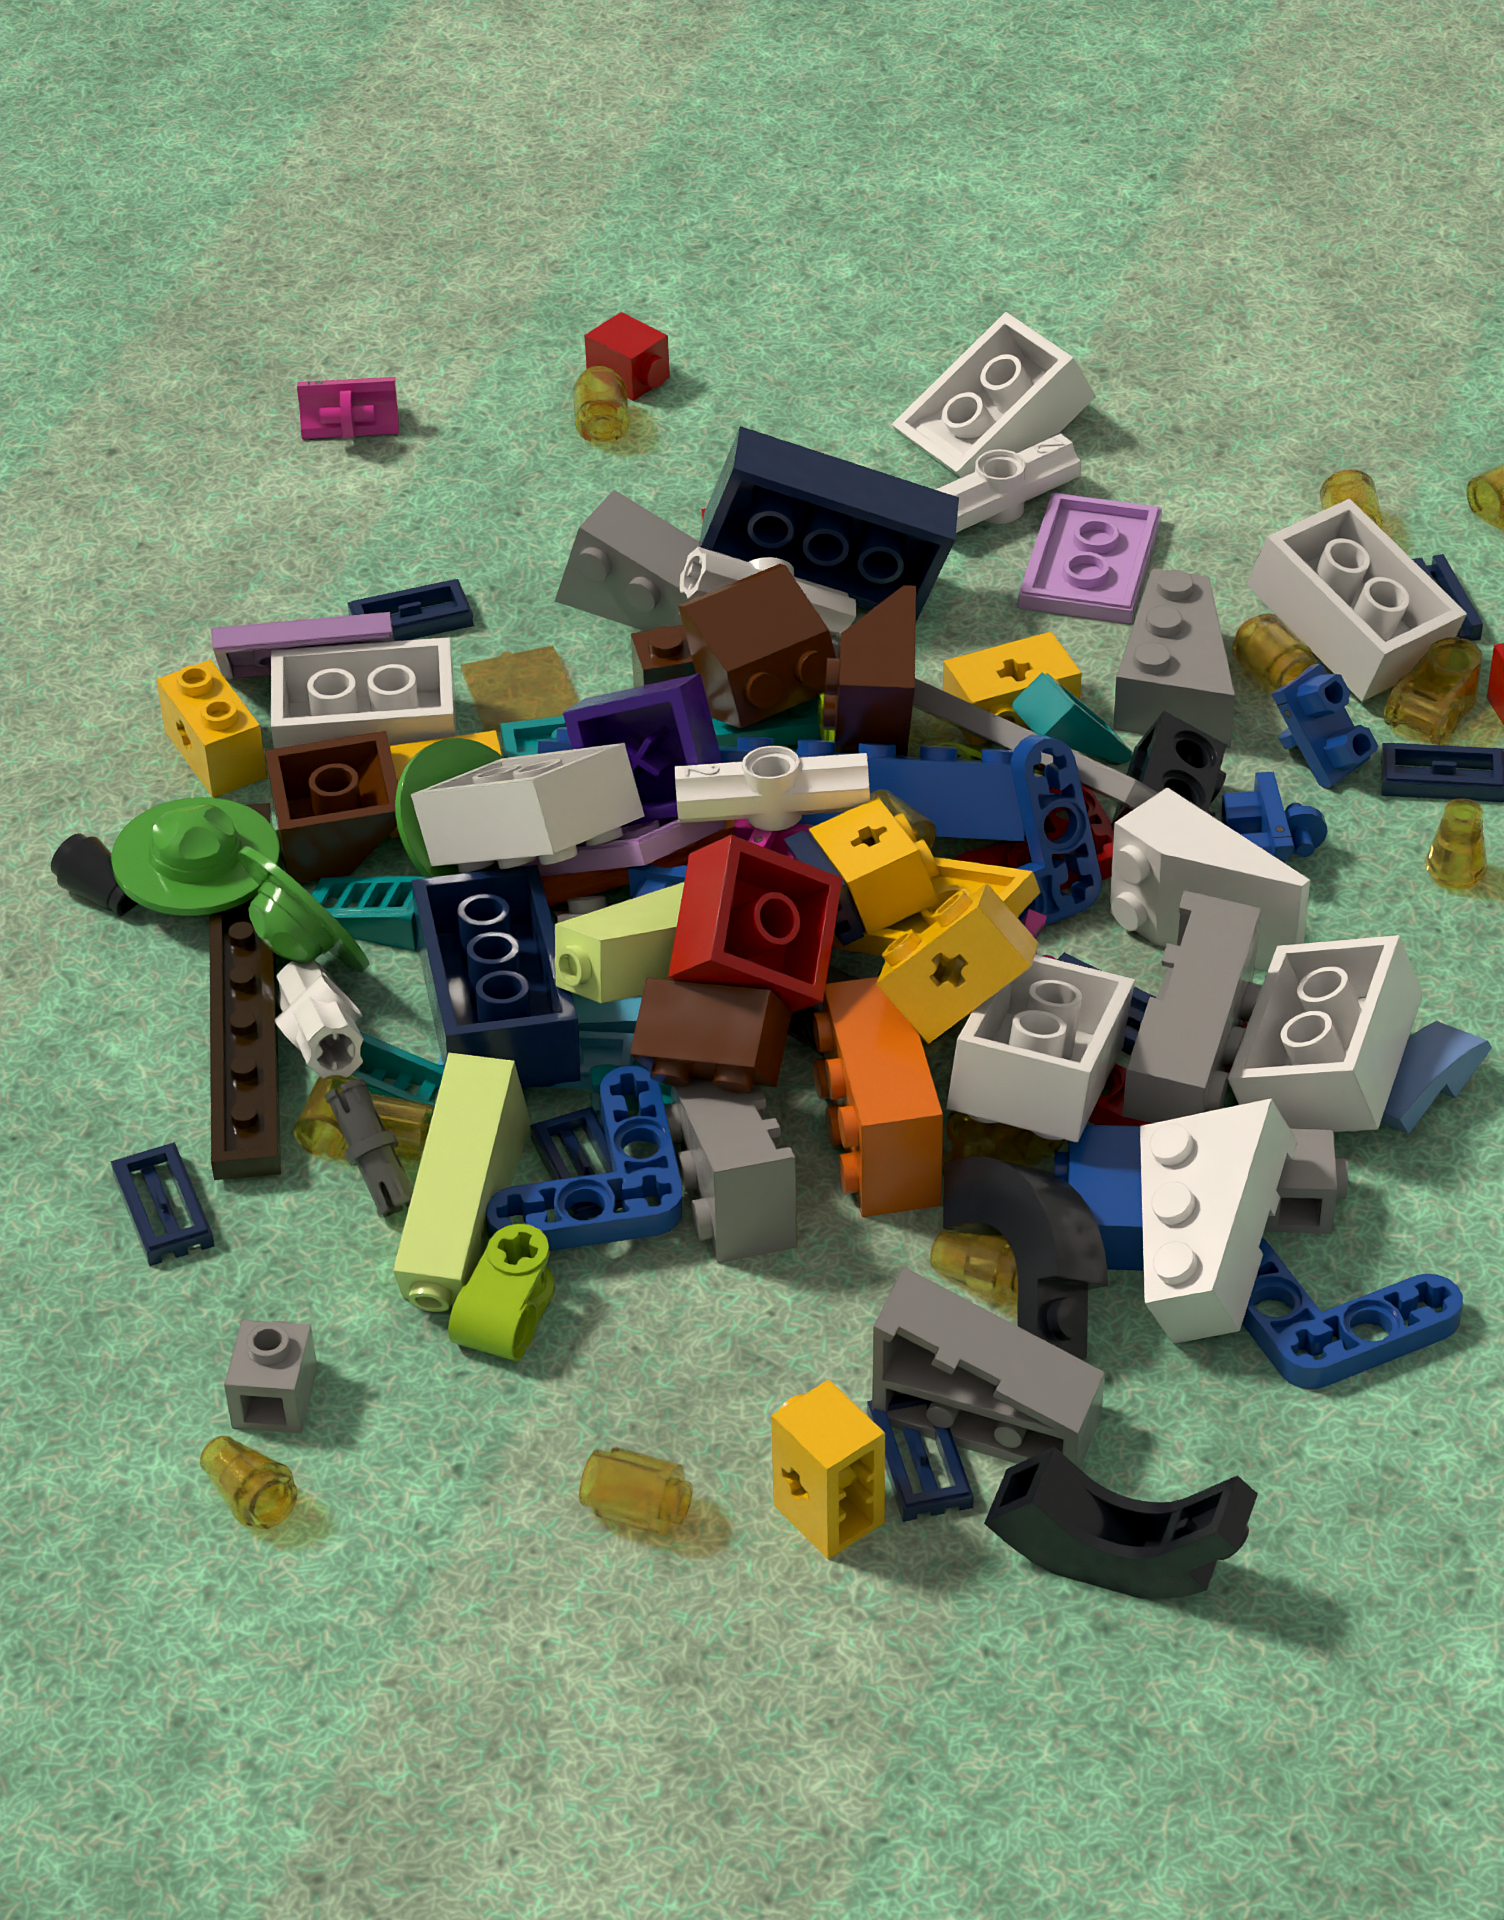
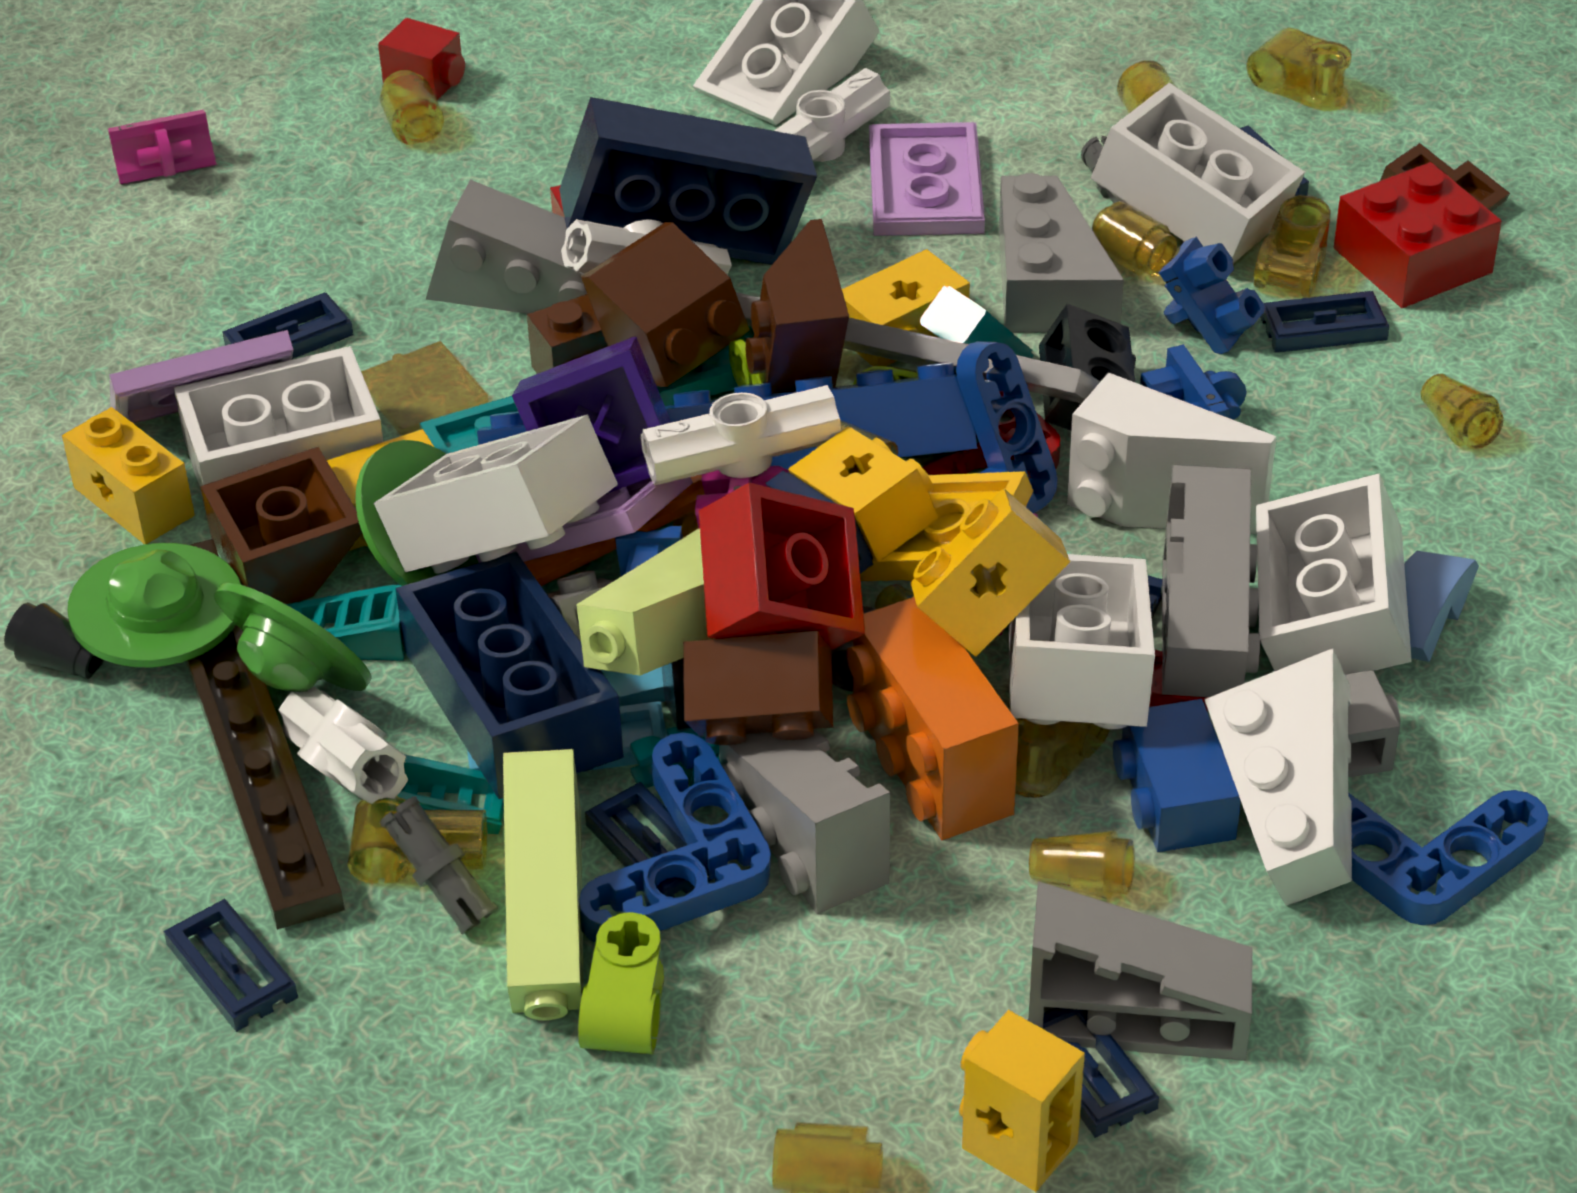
camera: 15 degrees left, 0 degrees up
light grey brick [224,1320,317,1433] -> none
black arch [943,1156,1108,1360] -> none
black arch [984,1447,1258,1599] -> none
clear yellow cone [1425,798,1488,890] -> none

